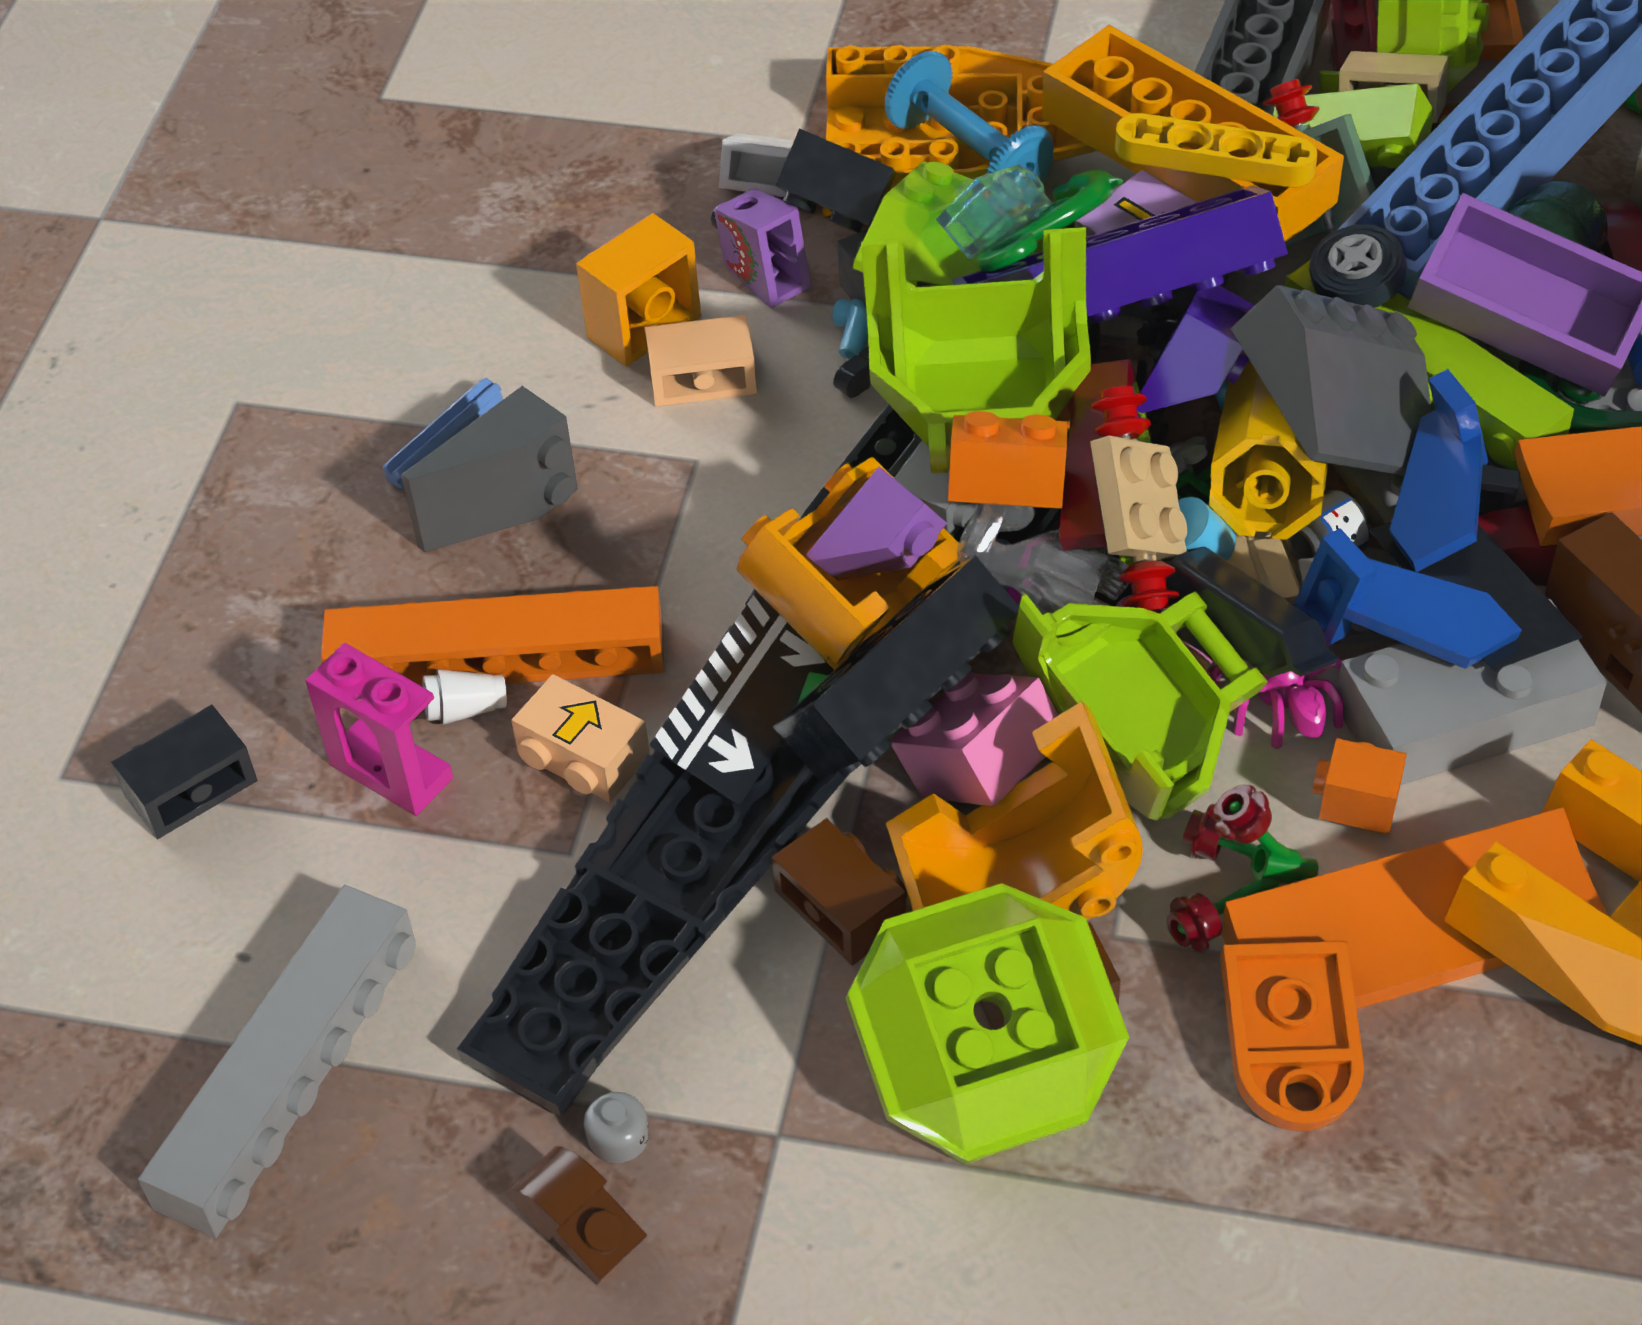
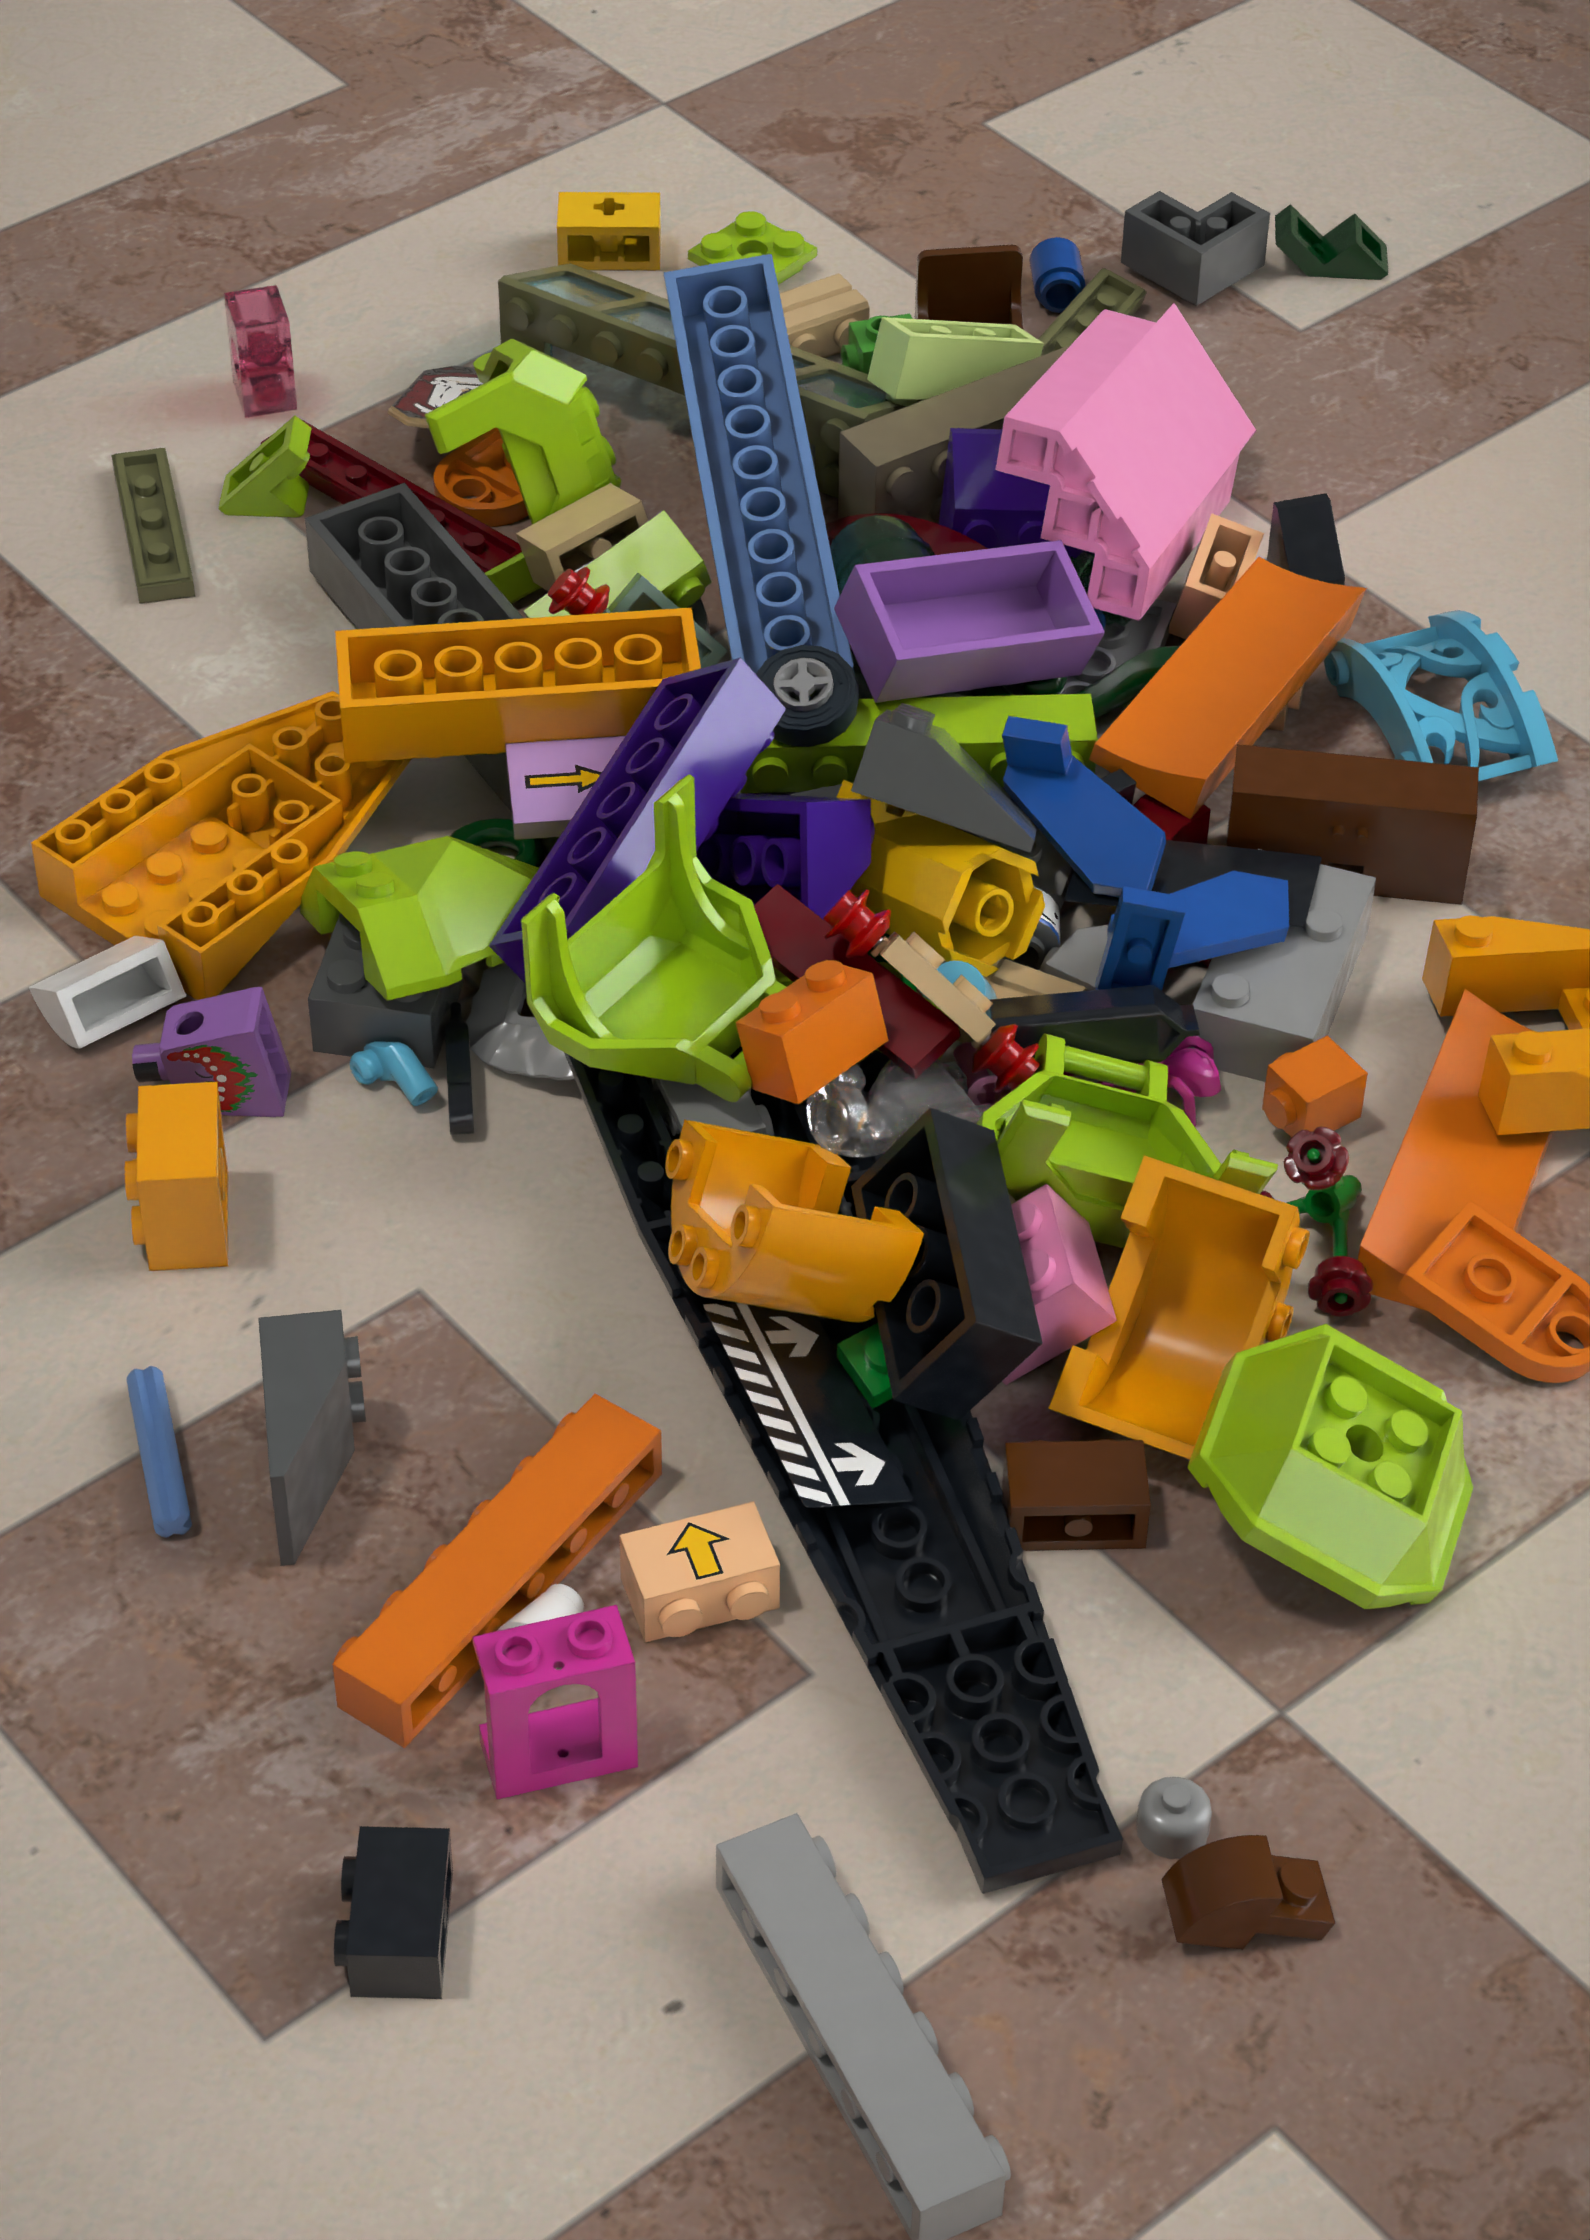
camera: 55 degrees left, 5 degrees down
light nougat brick [645,314,757,407] -> none
black brick [776,128,896,233] -> none
medium lavender slope [806,467,947,580] -> none
dark azure hose [885,51,1054,202] -> none
clear light blue slope [936,164,1052,259] -> none
green plant [977,169,1123,273] -> none
yellow beam [1115,113,1317,187] -> none

